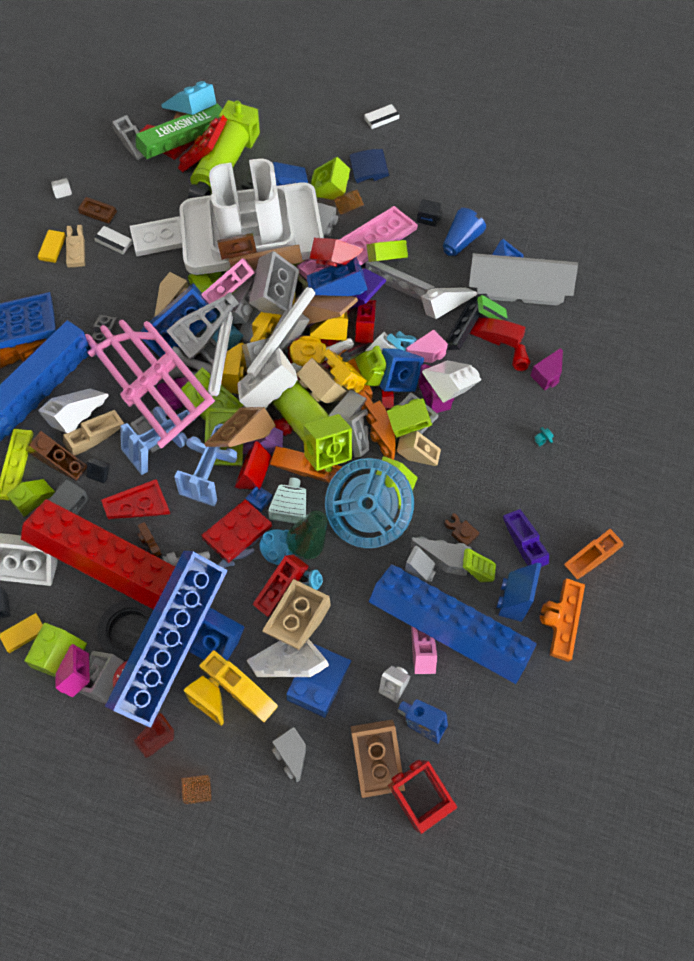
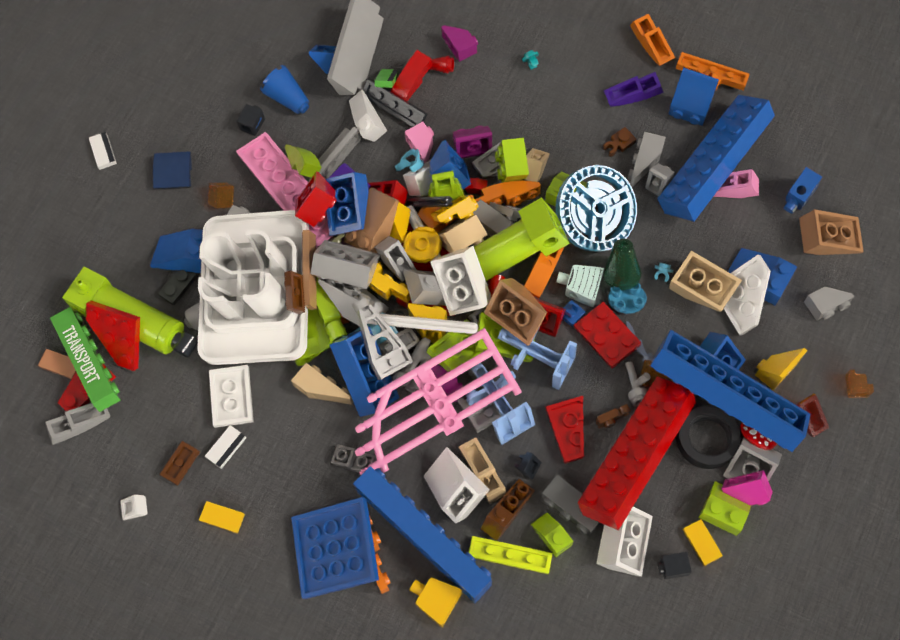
camera: 75 degrees left, 5 degrees up
tan hinge [66,225,85,268] -> none
medium azure slope [161,81,216,115] -> none
yellow slope [199,650,278,723] -> none
bright pink slope [201,258,256,304] -> none
white axle [247,287,315,377] -> none
red slope [252,555,309,617] -> none
lime slope [311,157,350,200] -> none
white slope [378,666,410,703] -> none
red window [388,759,458,834] -> none
white slope [422,360,481,403] -> none
lime slope [463,548,496,582] -> none

